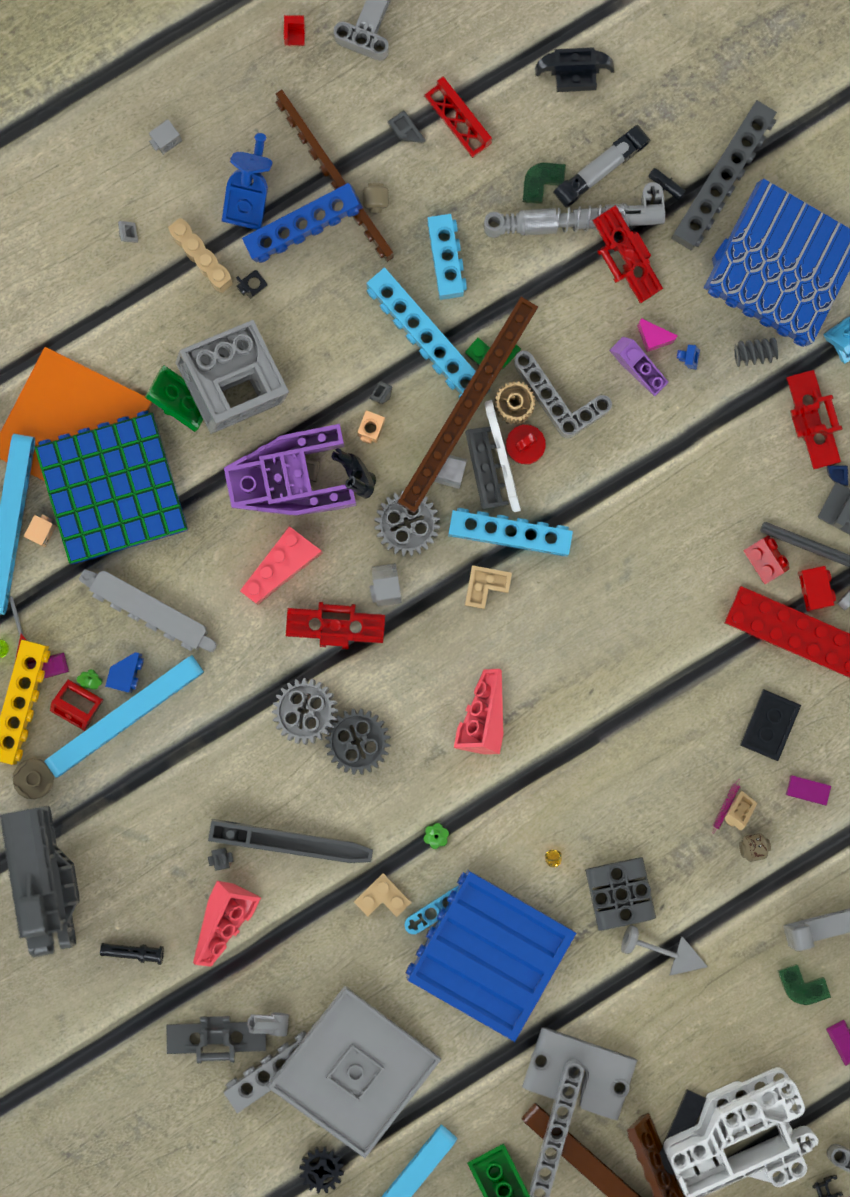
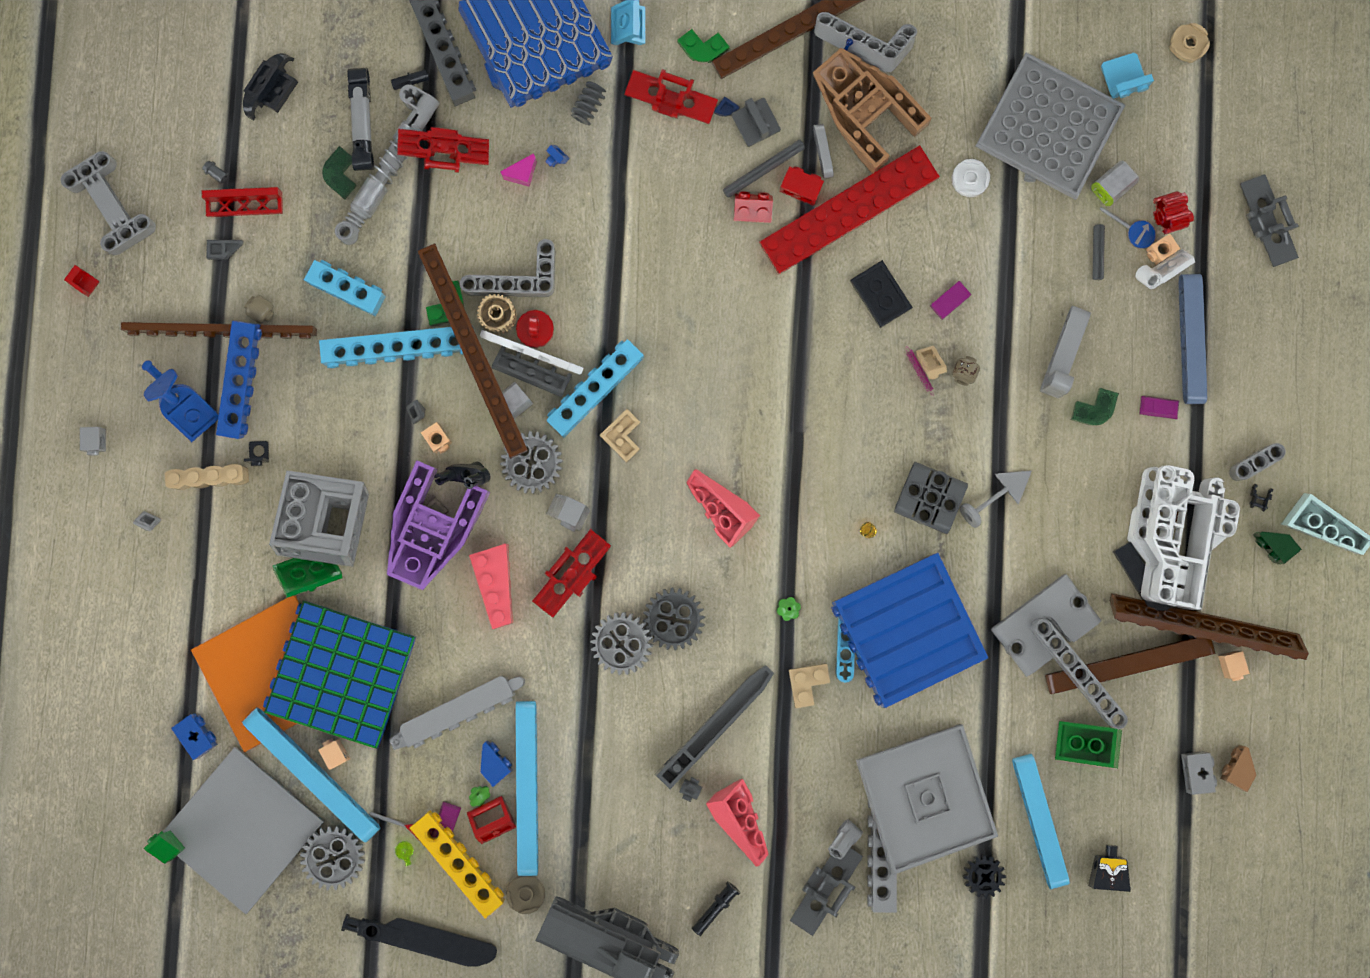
camera: 55 degrees left, 0 degrees up
medium lavender slope [609,336,669,396] -> none
none -> dark grey pin [202,161,228,184]

